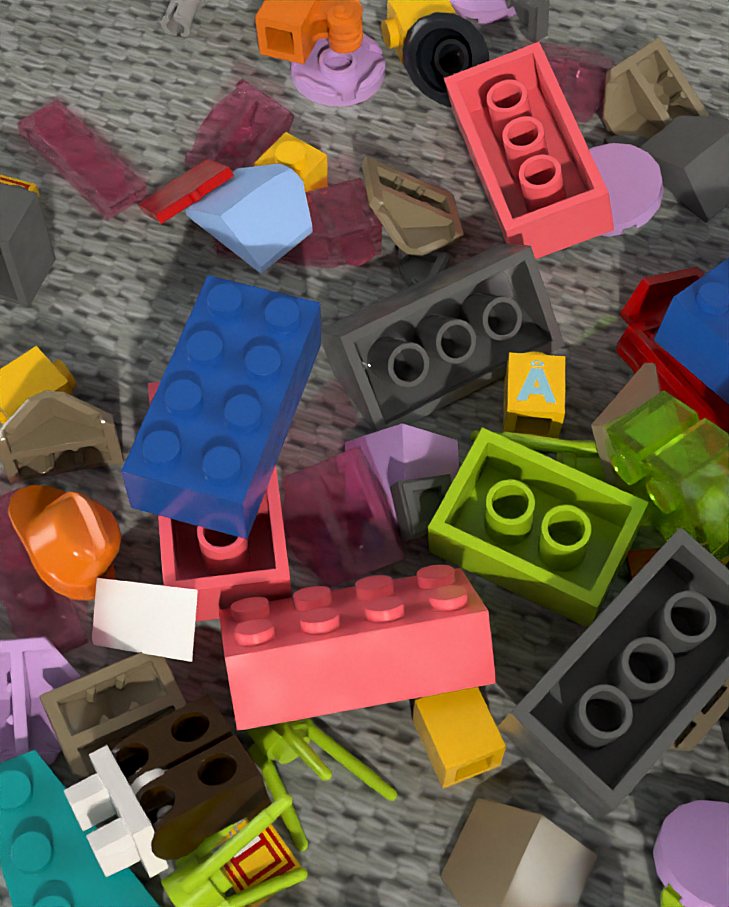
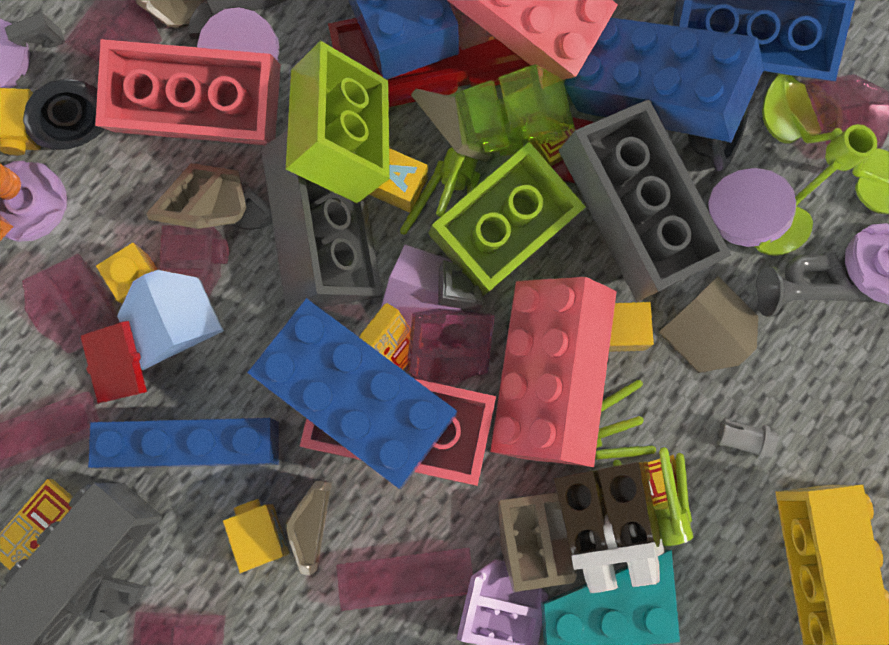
camera: 70 degrees left, 20 degrees up
orange piece [8,485,121,601] -> none
white sticker [92,578,198,662] -> none
none -> blue brick [88,418,279,469]
none -> lime brick [286,40,390,203]
none -> yellow tile [359,303,422,370]

